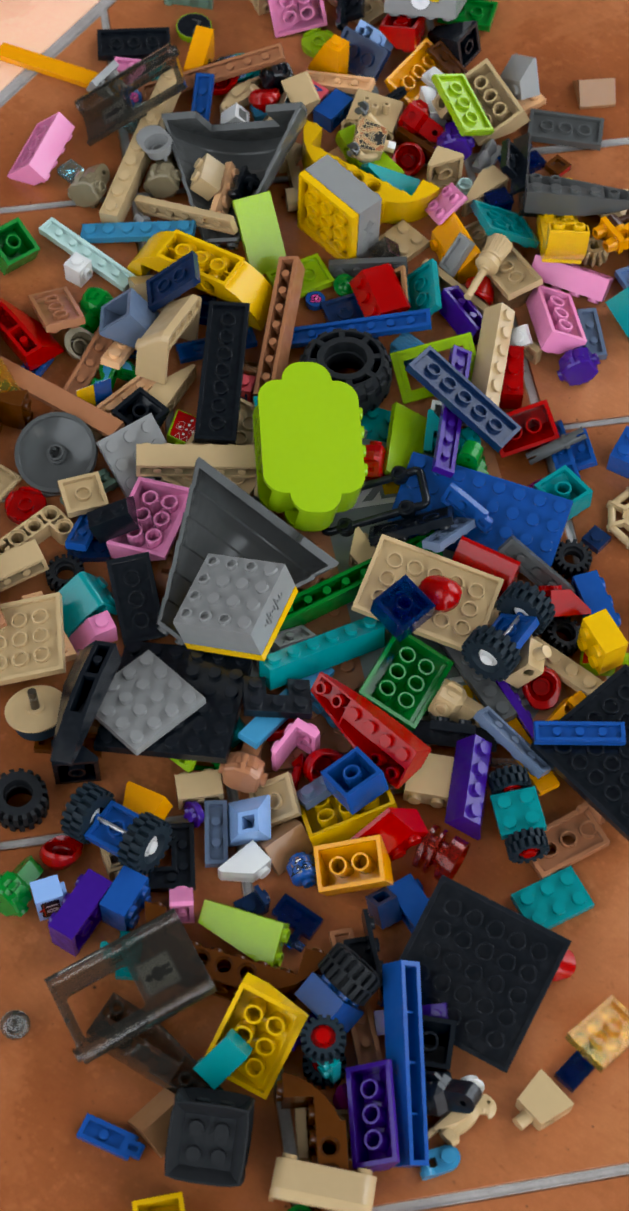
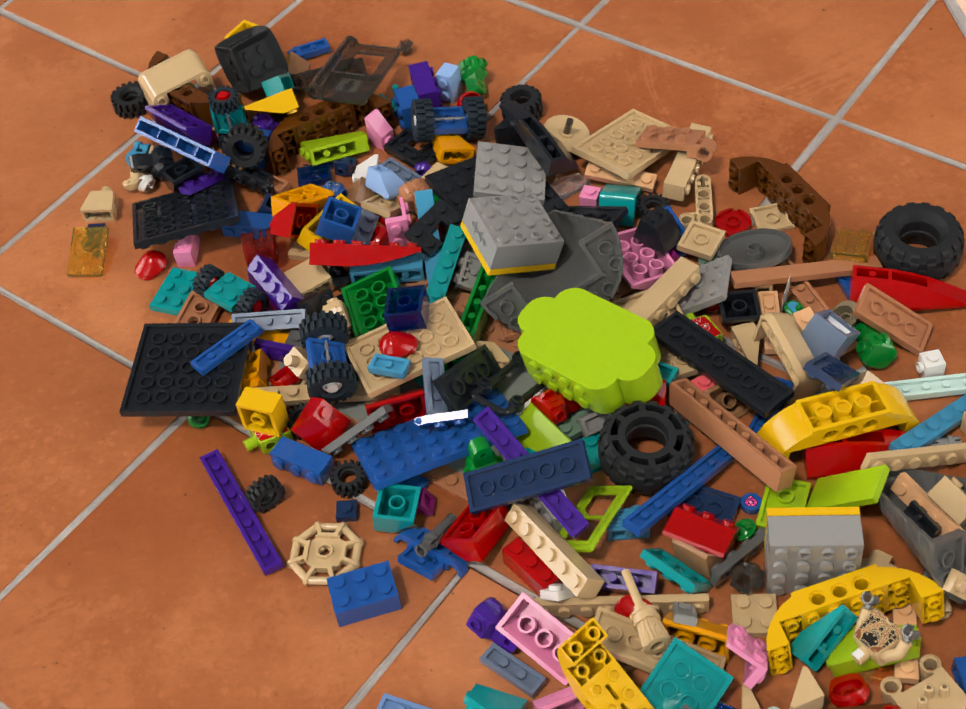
camera: 145 degrees right, 10 degrees down
none -> dark azure plate [367,353,412,379]

